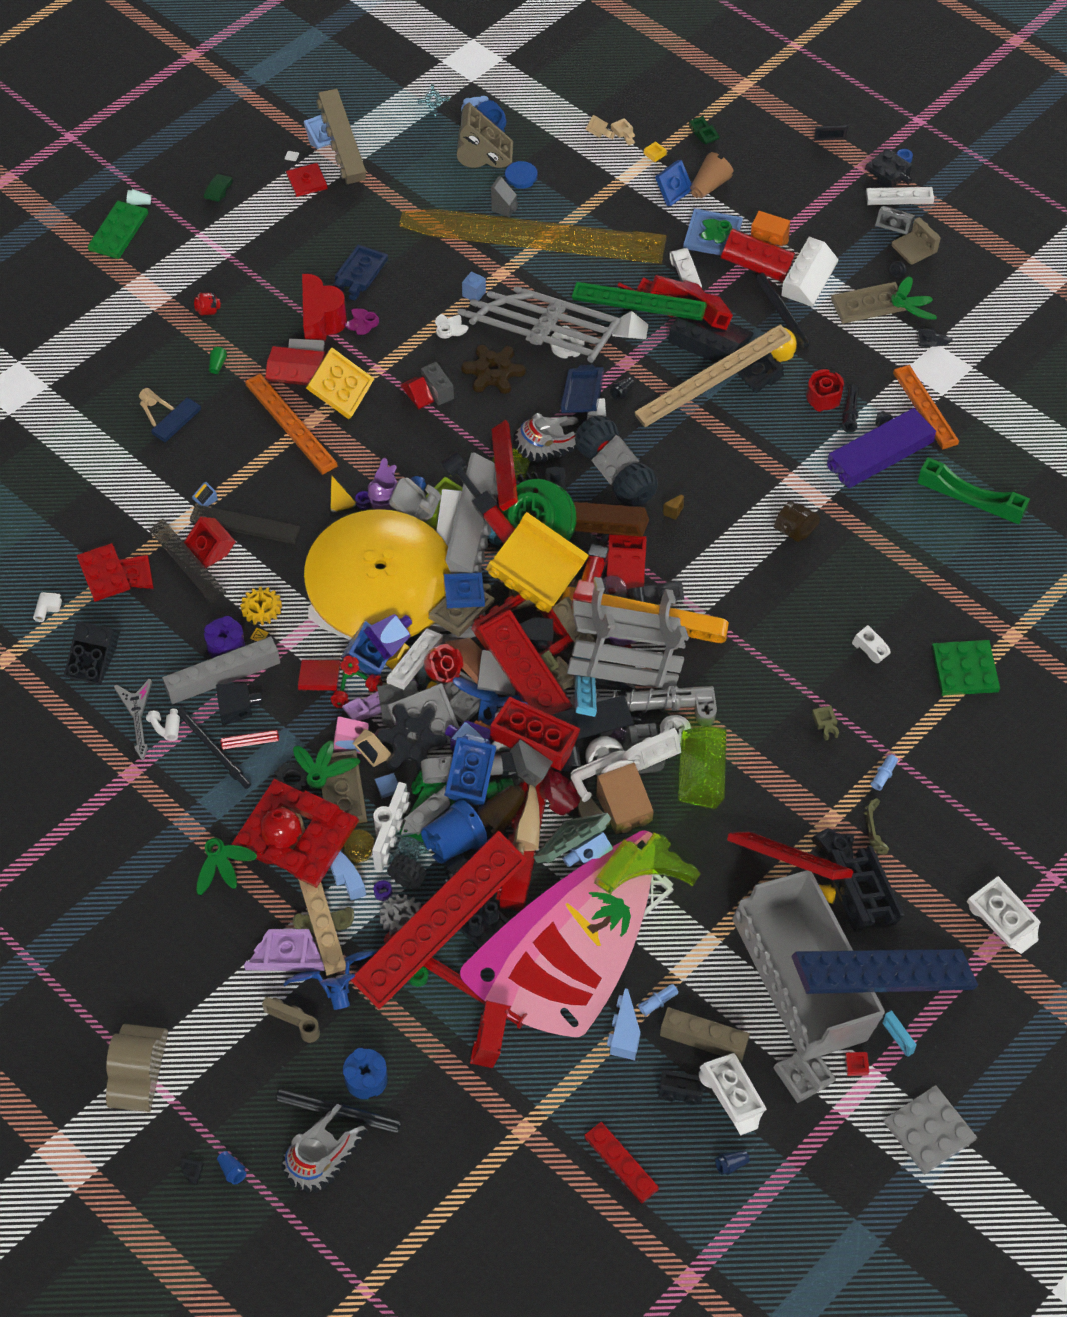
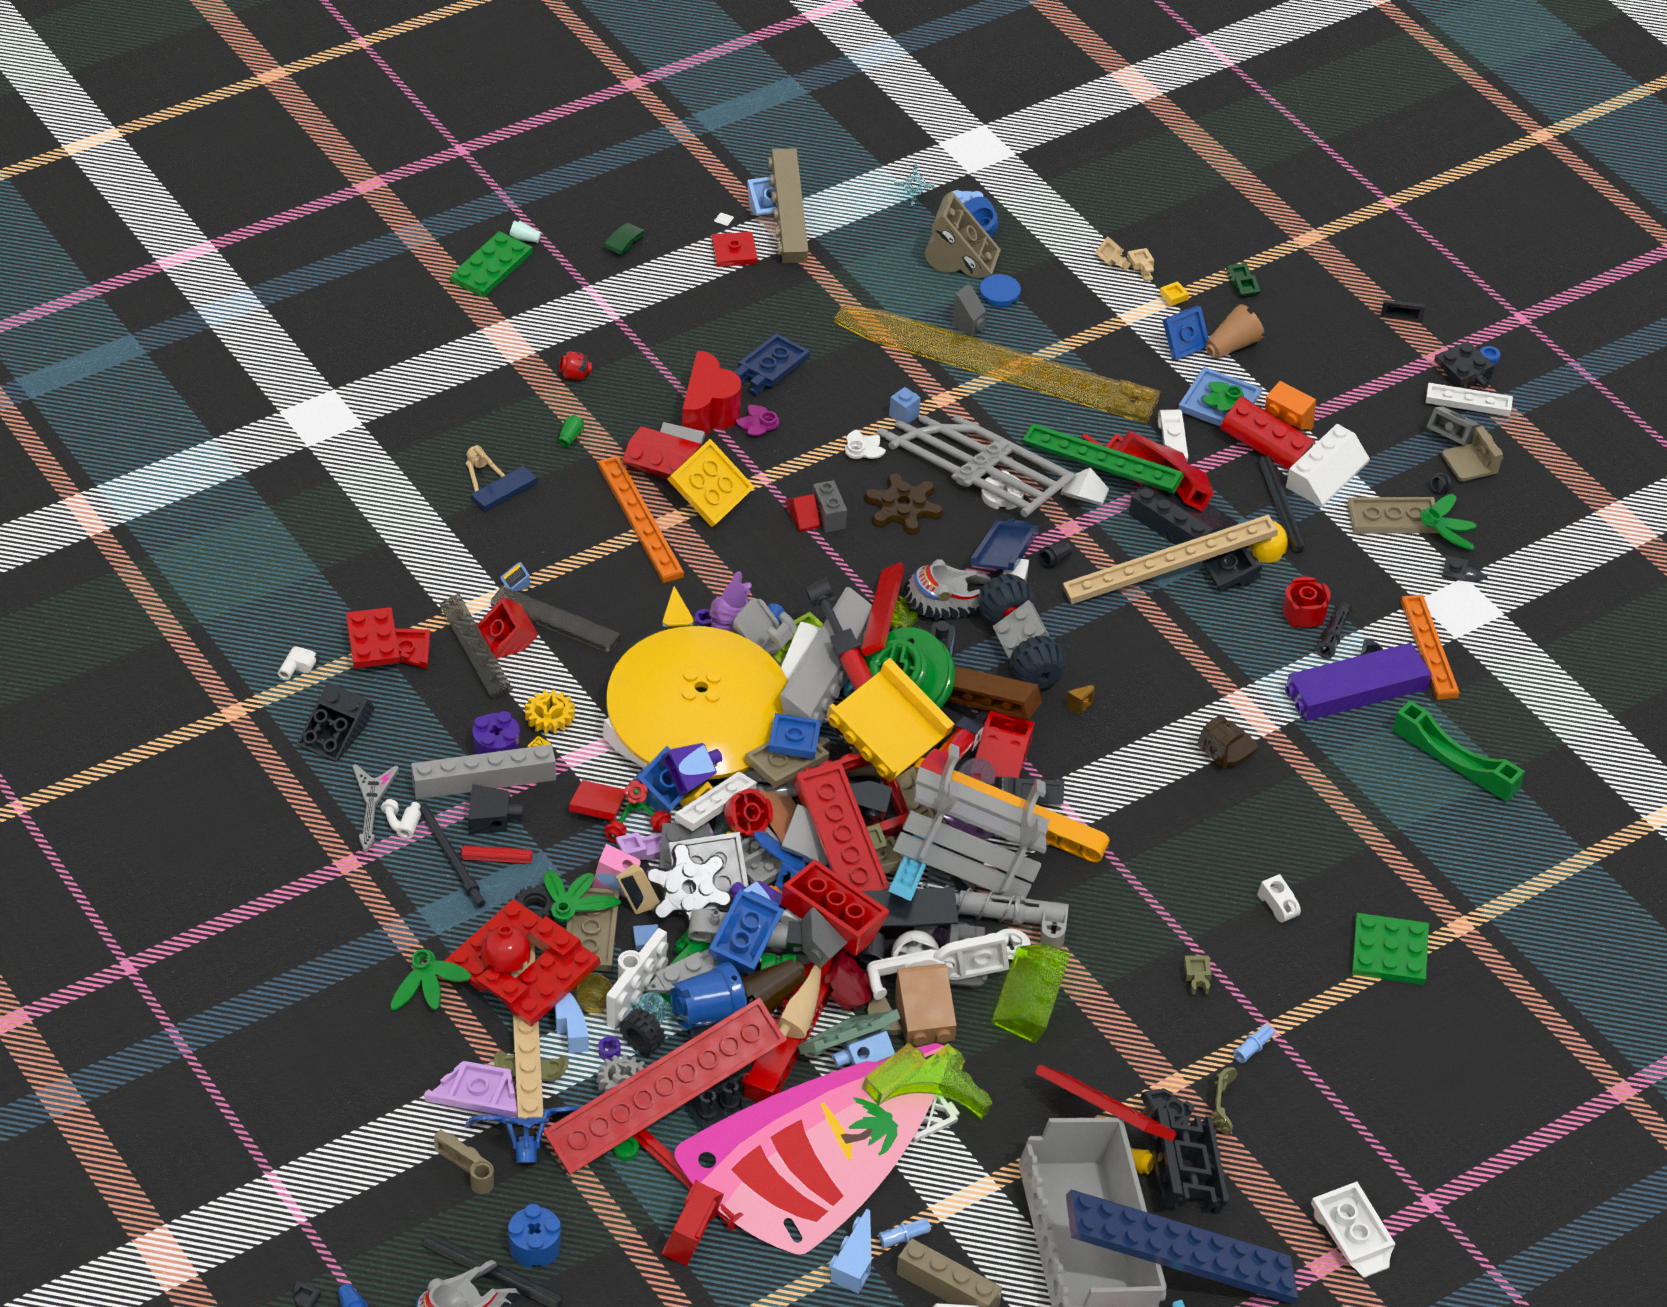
camera: 10 degrees right, 10 degrees down
dark tan brick [106,1024,168,1112] -> none

